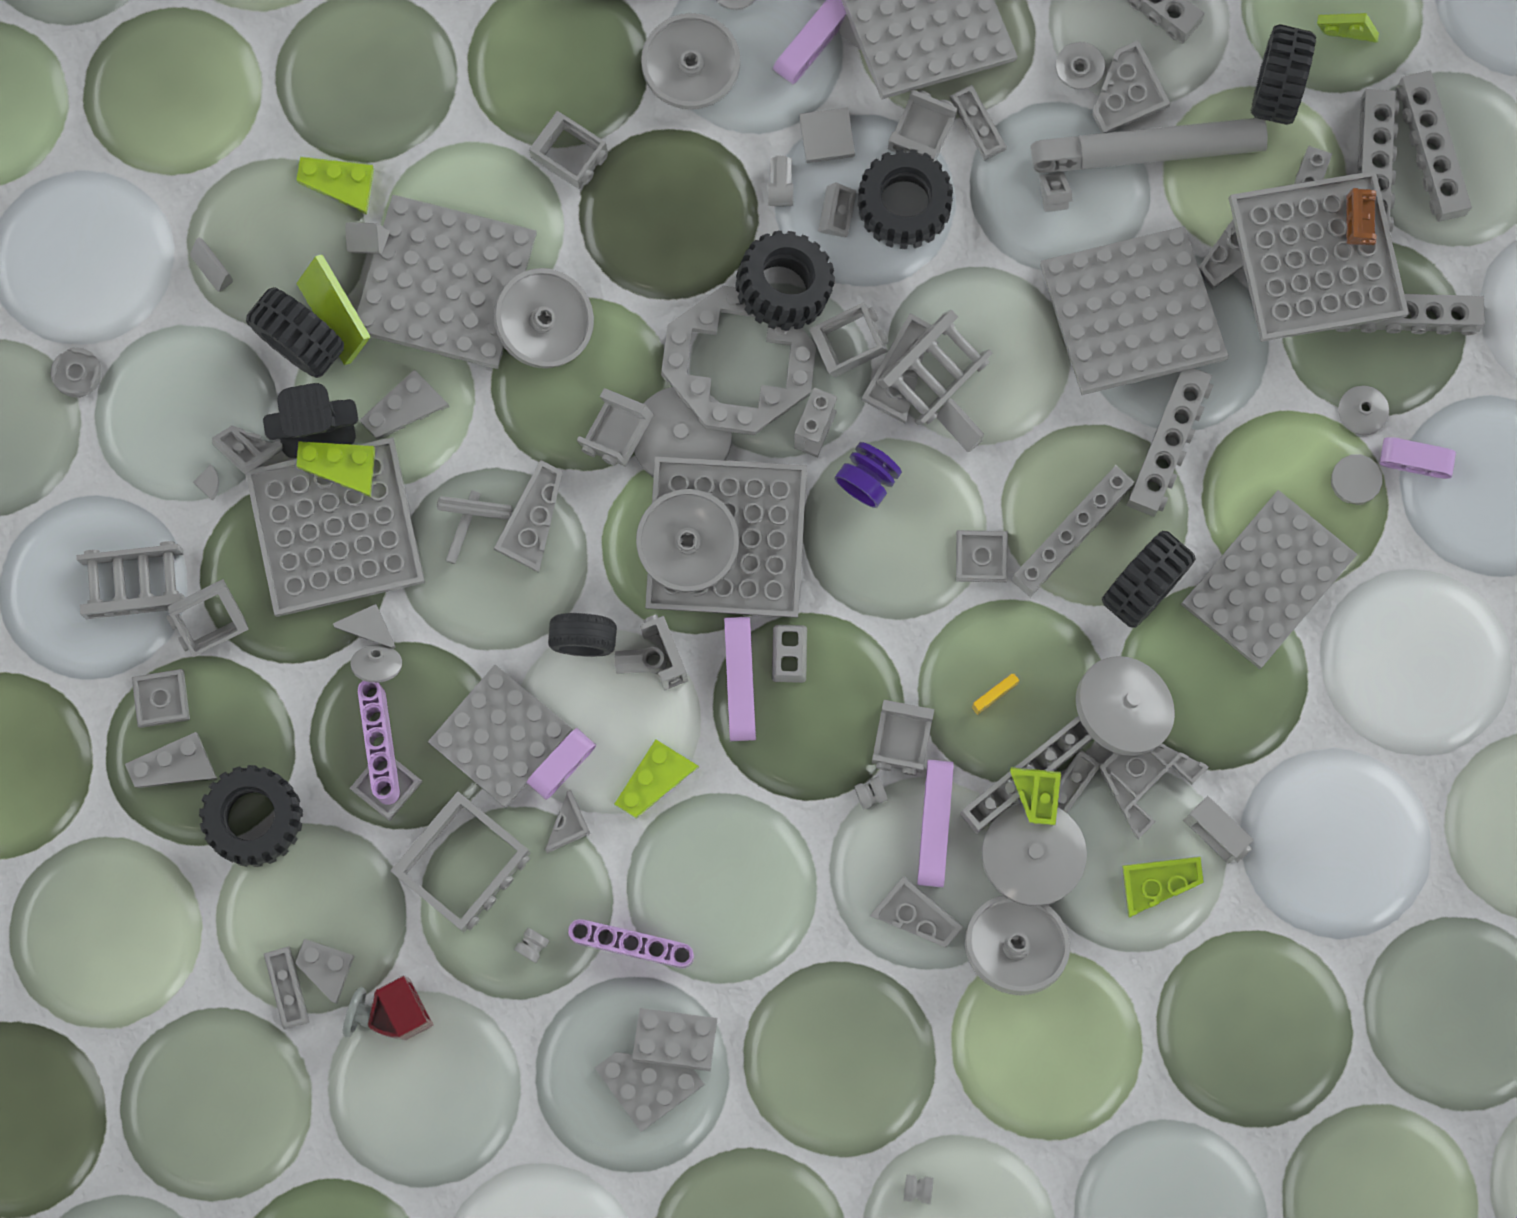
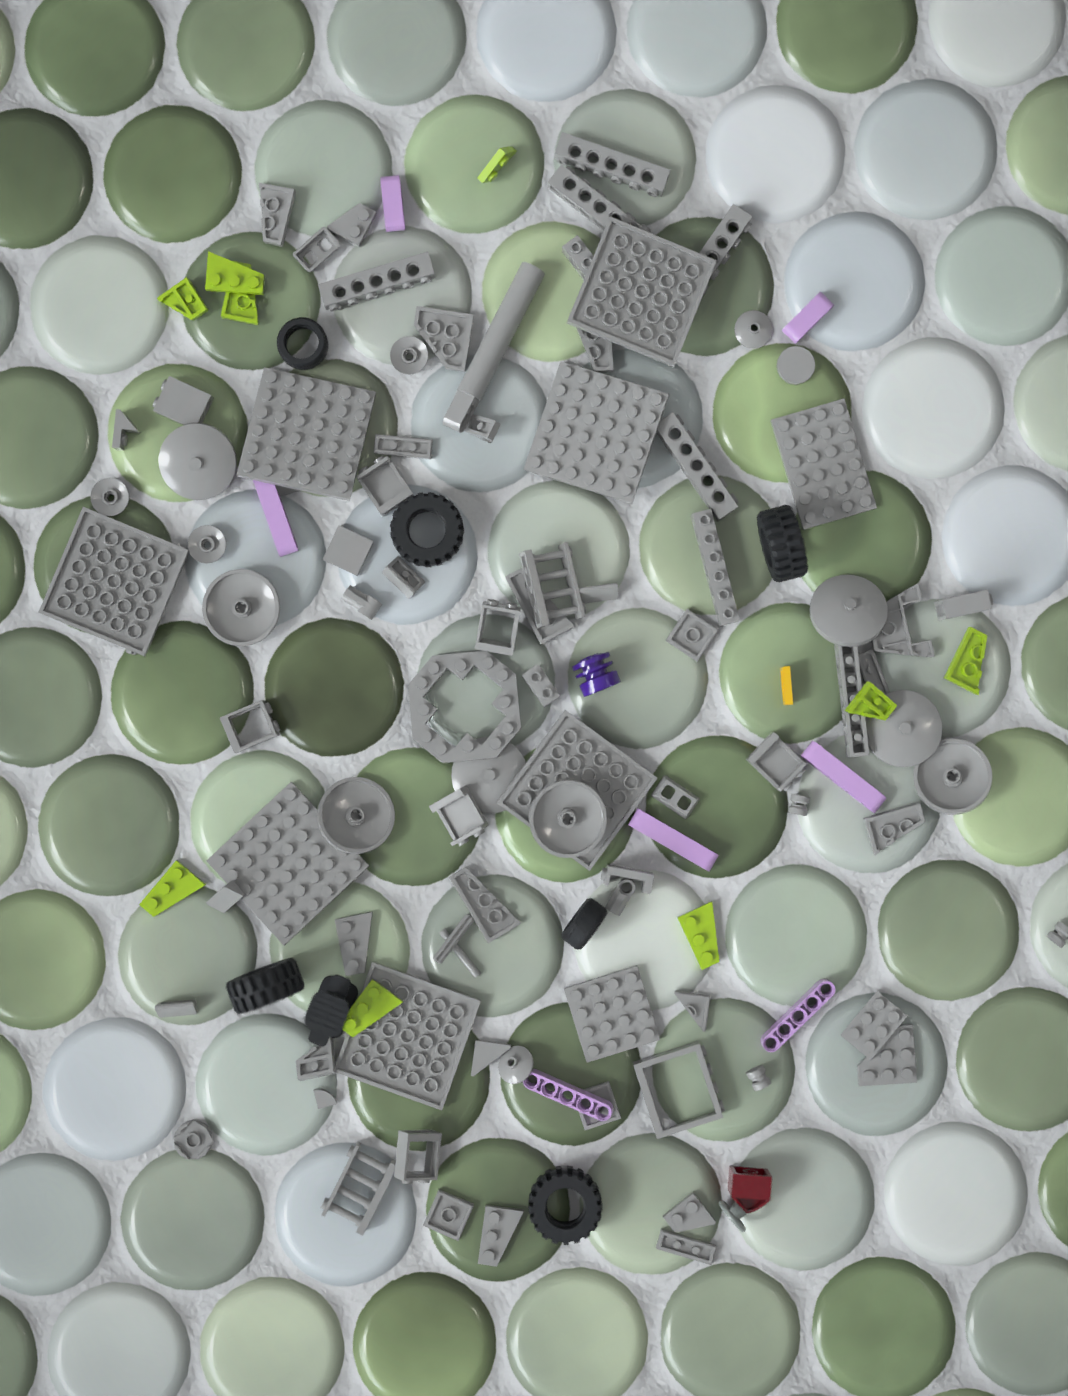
camera: 60 degrees left, 10 degrees up
lime tile [296,255,371,365] -> none
lavender beam [527,728,596,800] -> none
black tyre [735,230,835,331] -> none
black tyre [1251,24,1316,125] -> none
dark orange hinge [1347,188,1377,245] -> none

